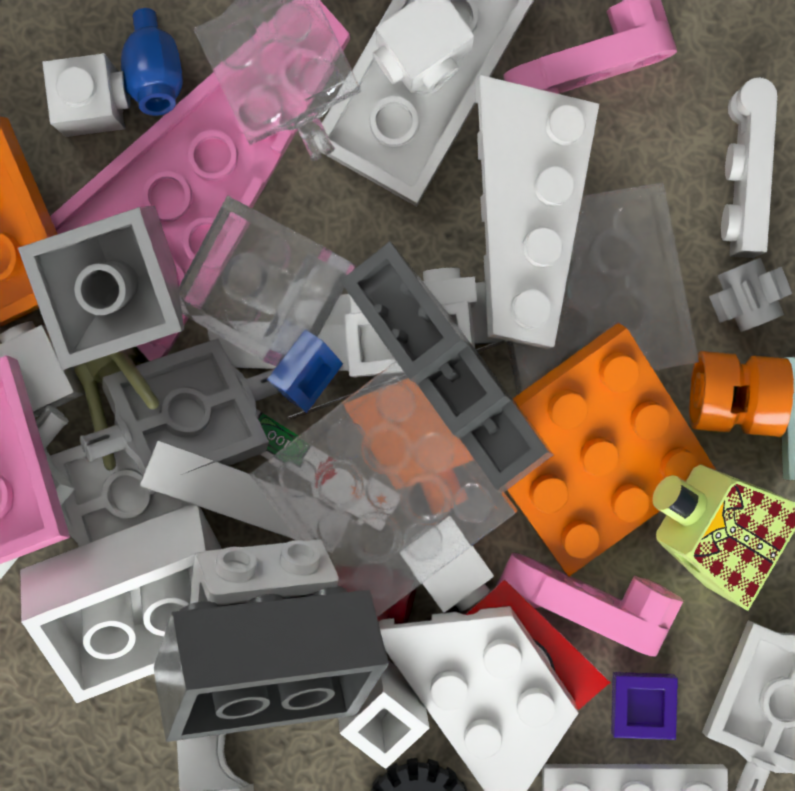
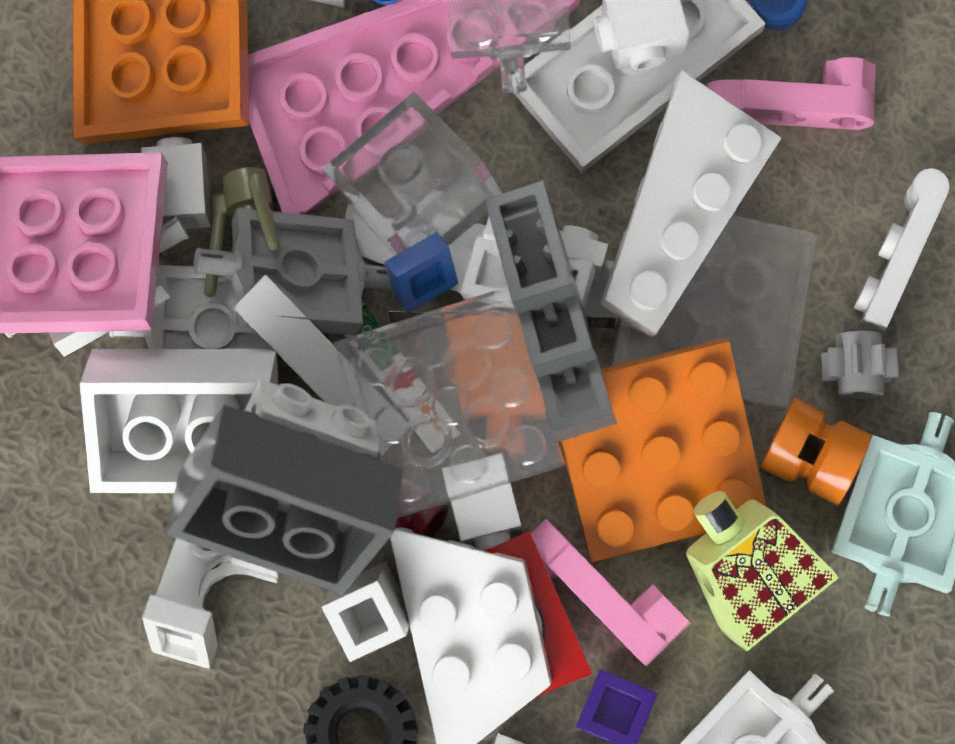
camera: 25 degrees right, 10 degrees down
light grey slope [18,206,184,370] -> none

